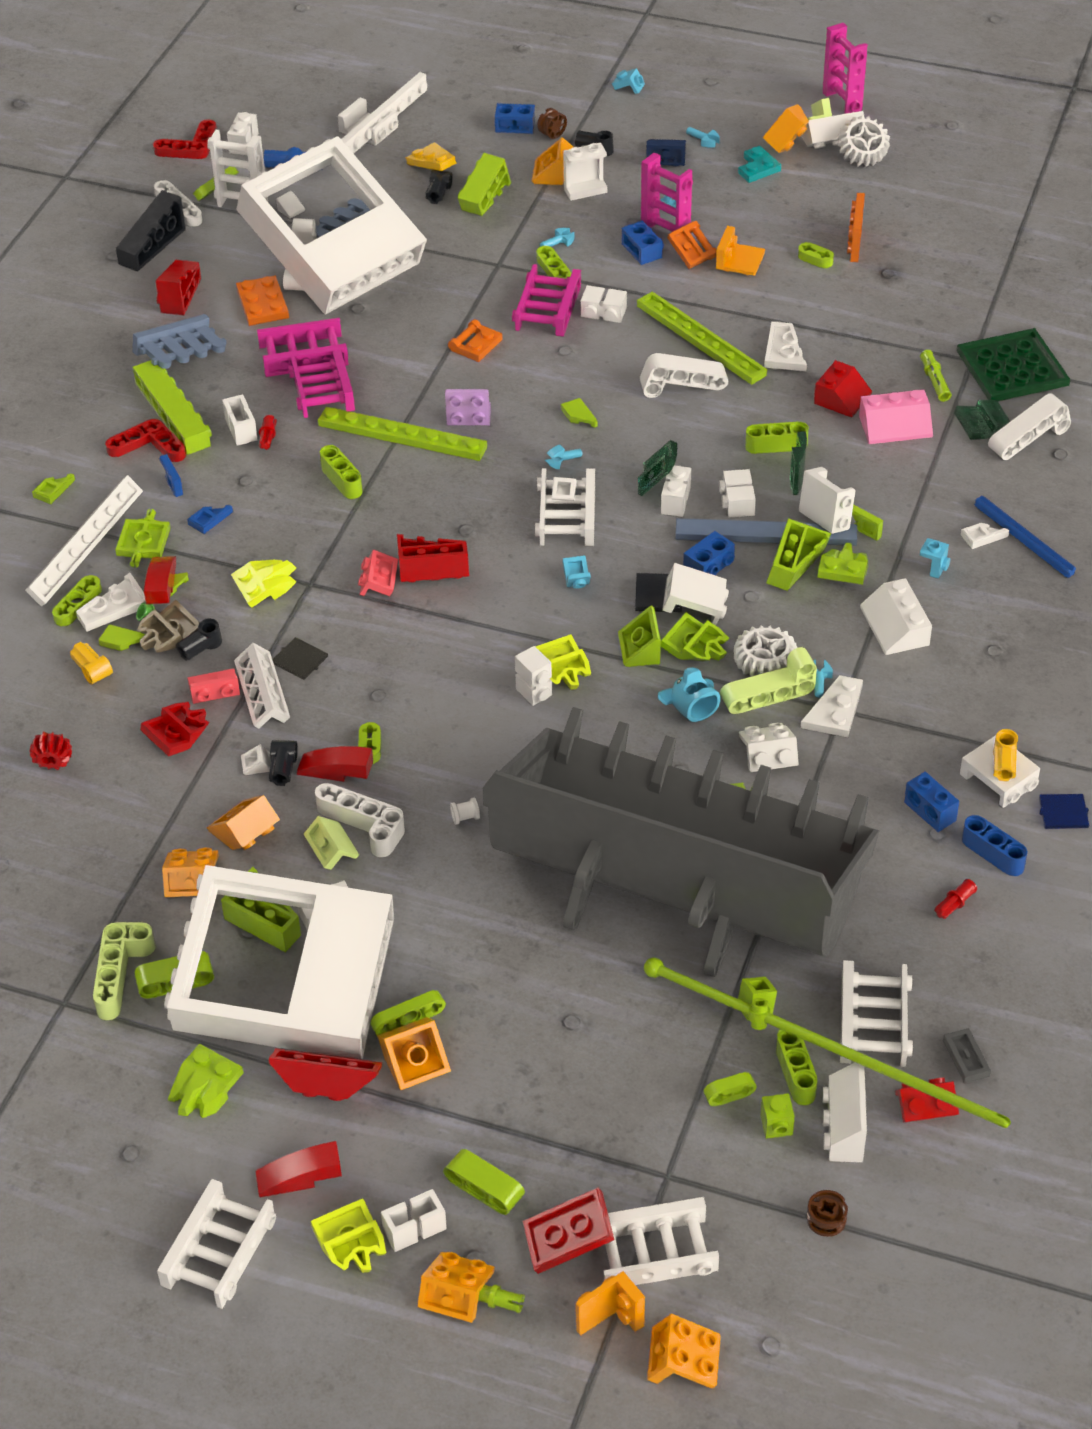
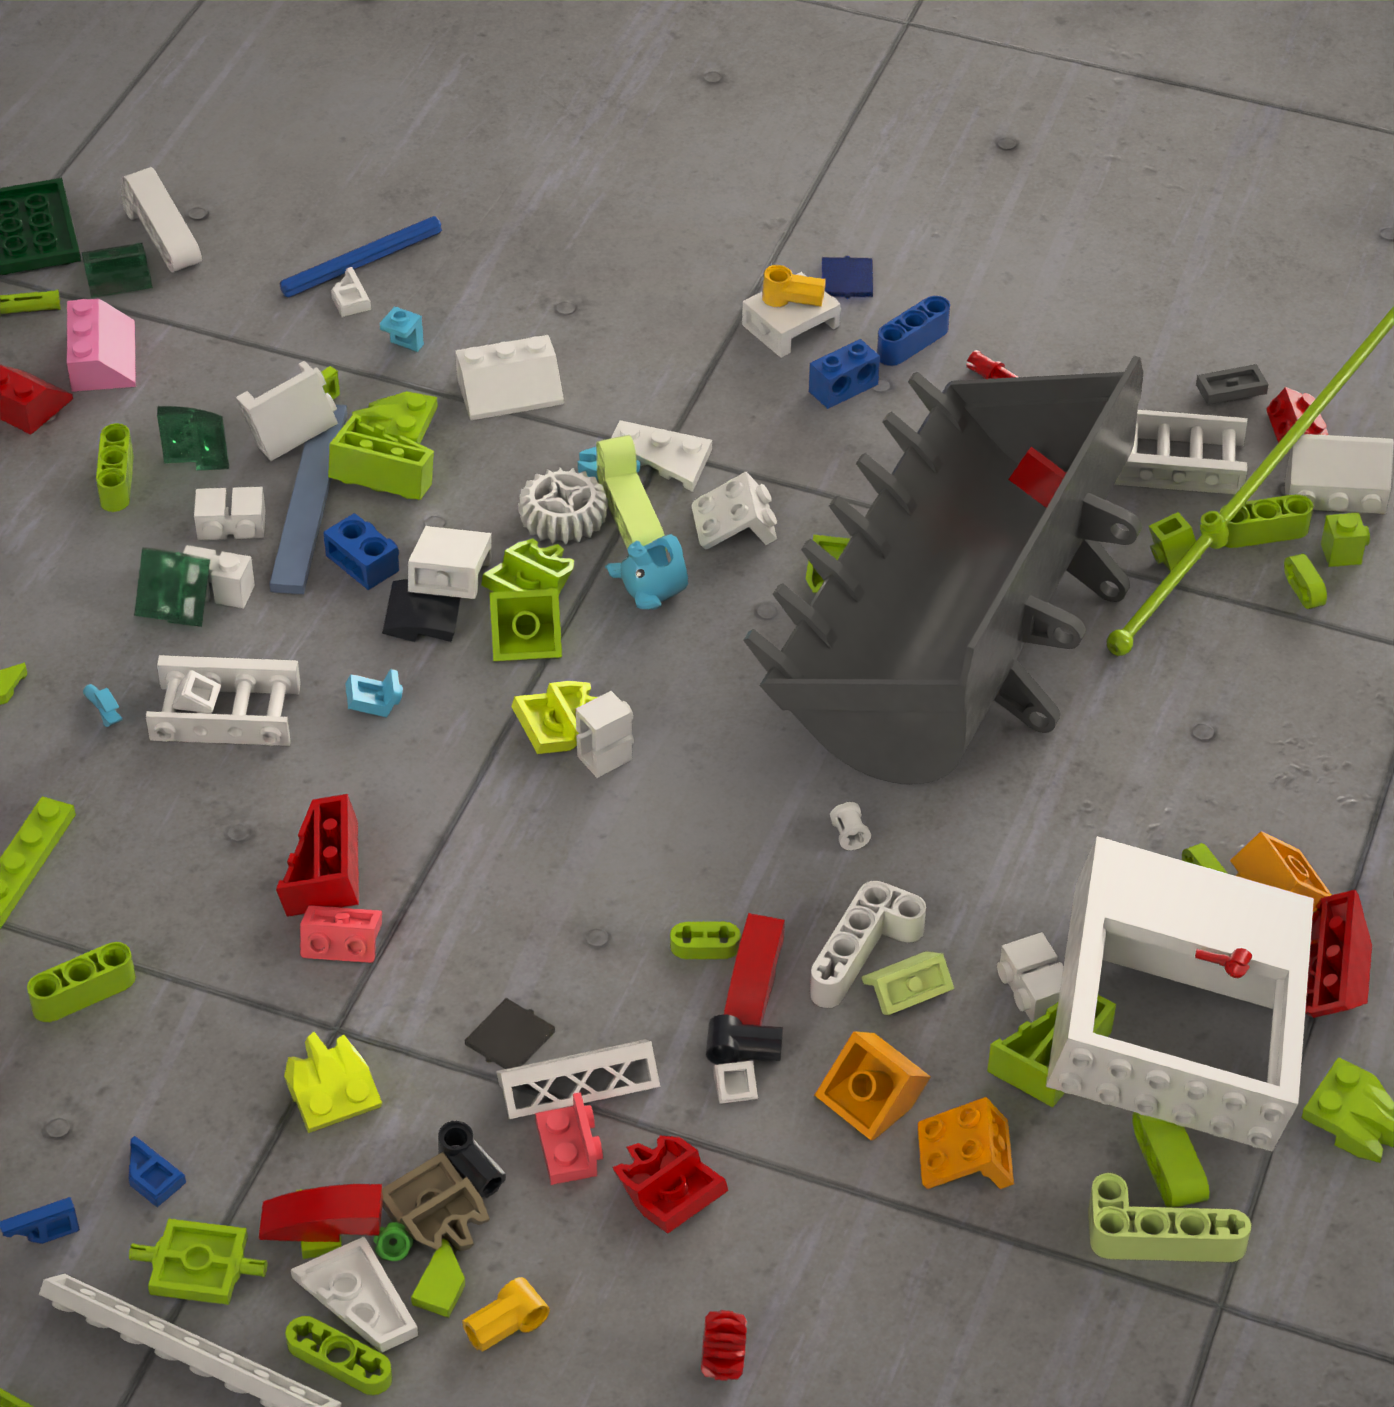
camera: 90 degrees left, 0 degrees up
none -> red hand [1195,948,1252,978]

